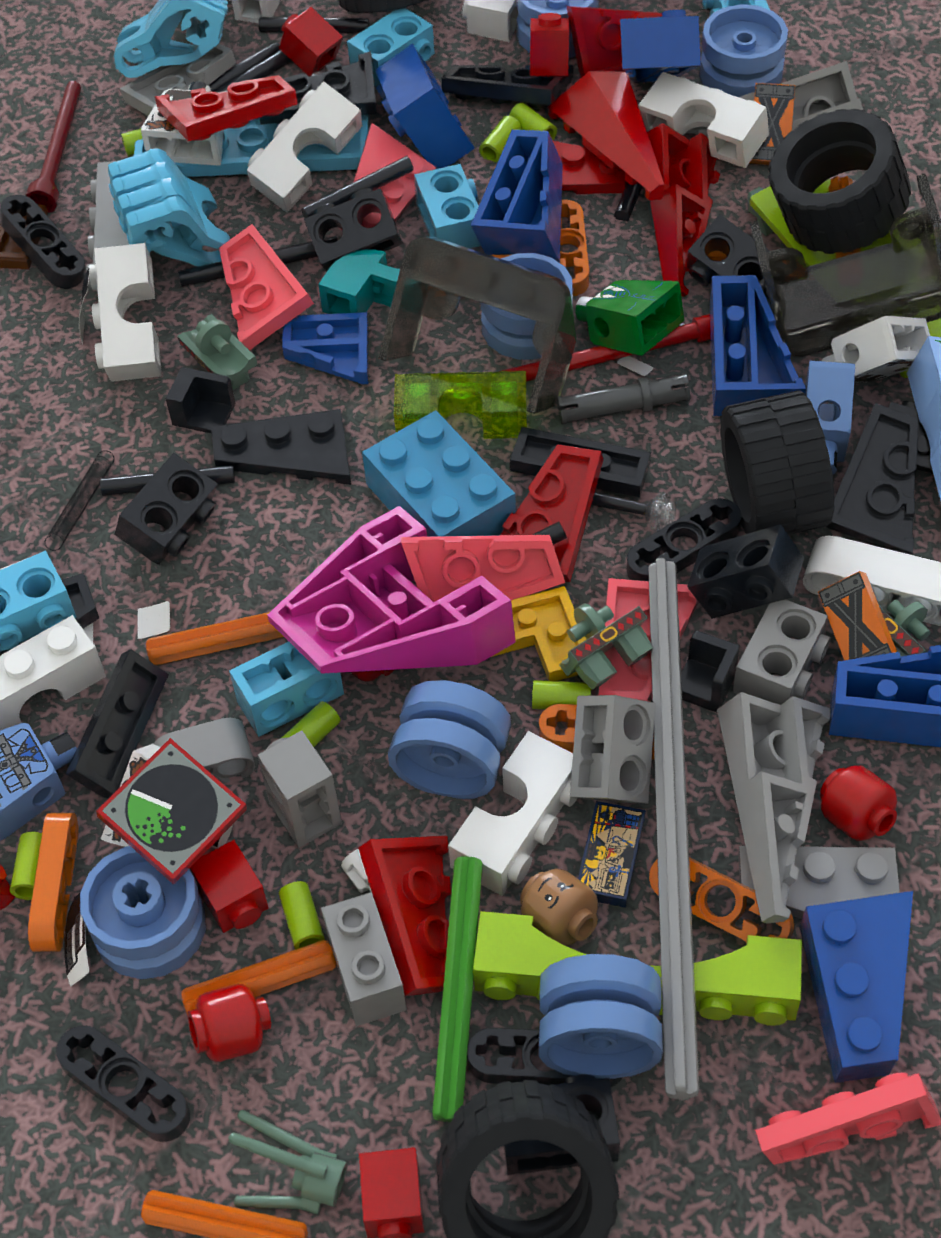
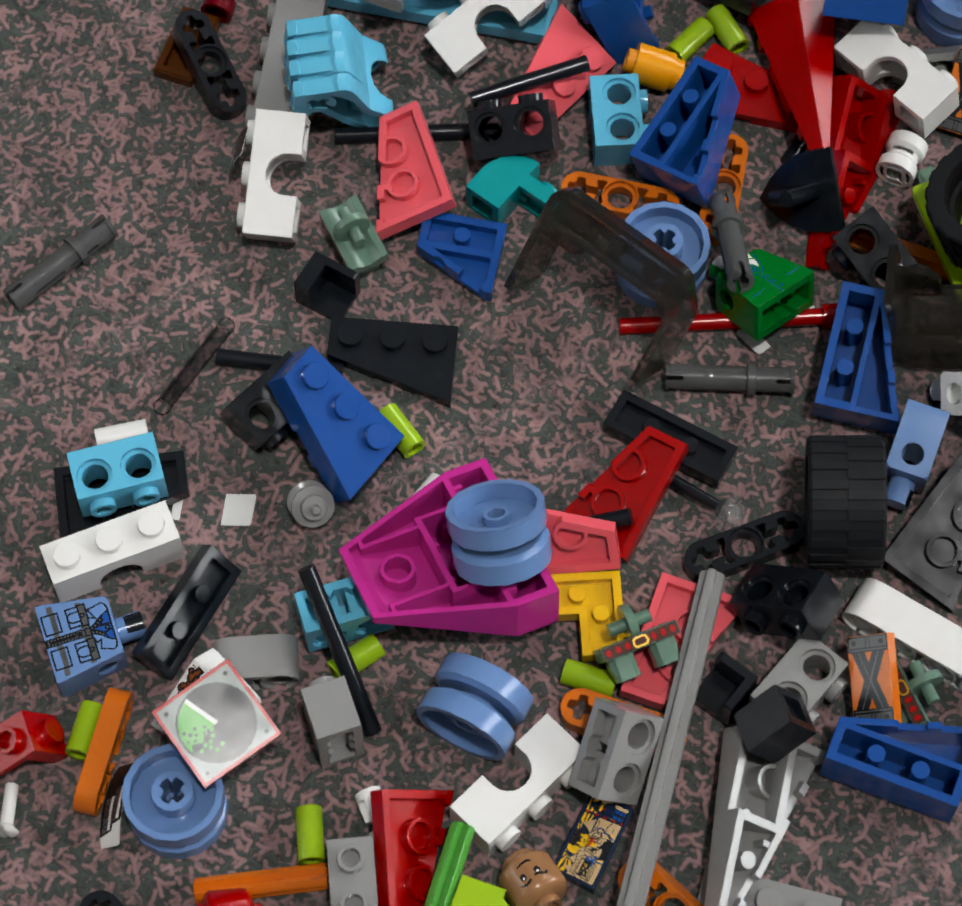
camera: 10 degrees right, 10 degrees up
orange axle [146,612,284,665] -> none
red brick [190,839,269,933] -> none
dark azure brick [362,410,516,537] -> none
clear neon green arch [393,371,527,439] -> none
red head [820,765,898,841] -> none
none -> blue wedge [267,345,404,503]
none -> light grey wheel [287,480,335,528]
none -> black bar [298,564,382,736]
none -> lime piece [379,403,425,458]
none -> medium blue wheel [445,479,553,586]
none -> light orange brick [622,42,685,93]
none -> dark grey pin [709,191,755,293]
none -> black panel [734,684,817,762]
none -> black shield [760,147,846,232]
none -> white wheel [875,130,929,188]

